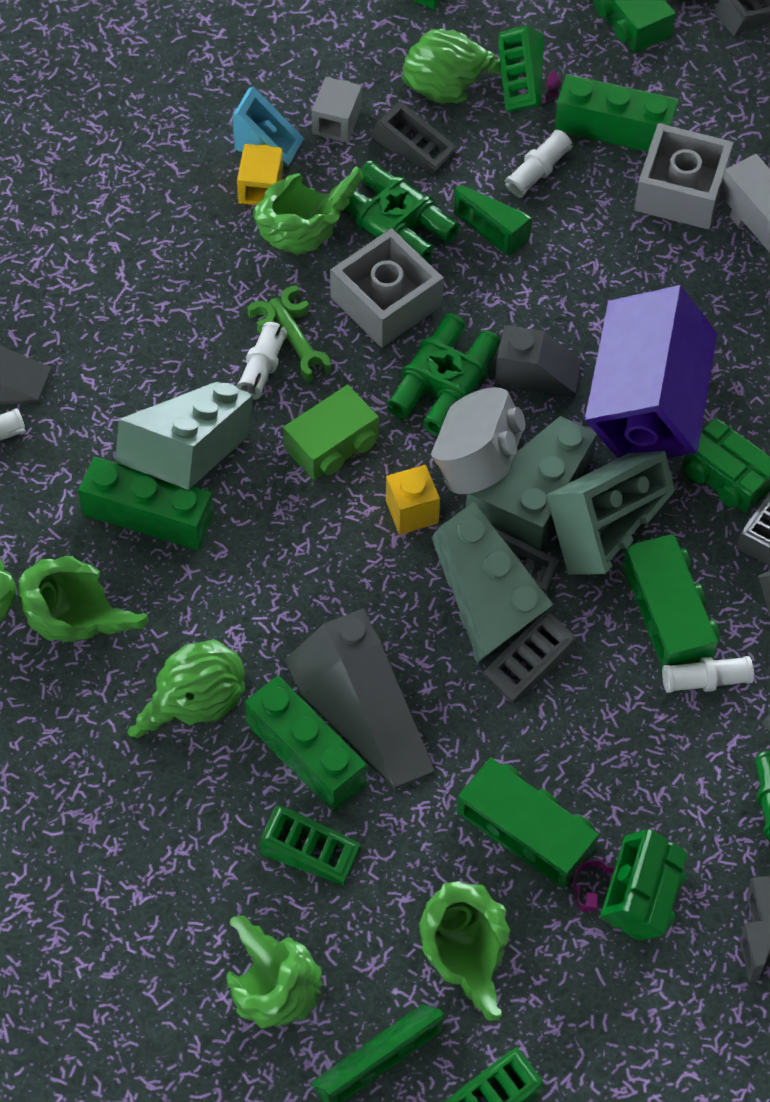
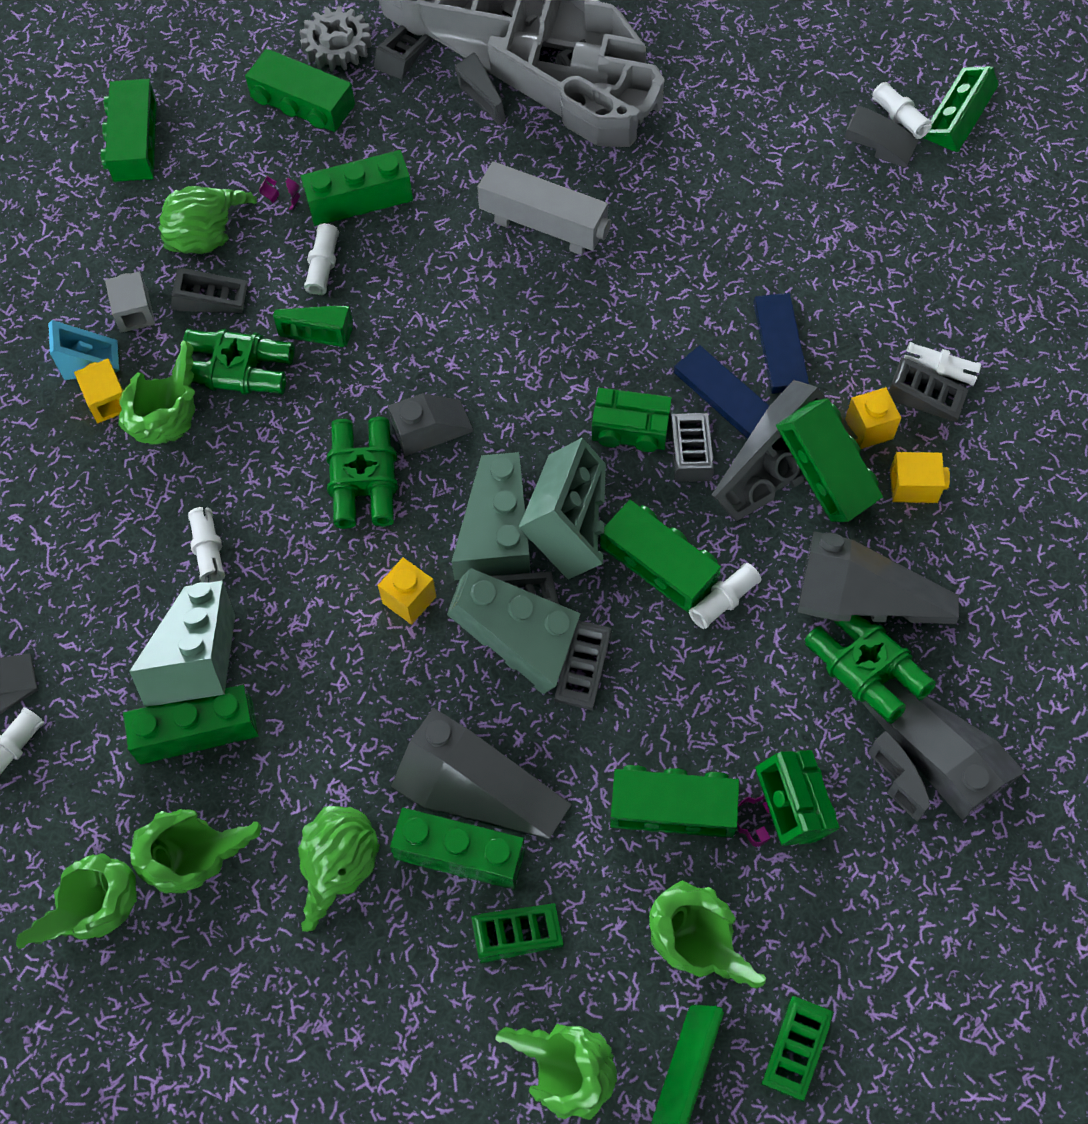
camera: 30 degrees left, 5 degrees up
bright green bar [248,286,331,382] -> none
bright green brick [283,384,379,481] -> none
light grey brick [330,228,444,348] -> none
light grey brick [431,387,525,494] -> none
green slope [498,25,544,113] -> none
dark purple brick [585,285,718,458] -> none
light grey brick [634,123,733,230] -> none

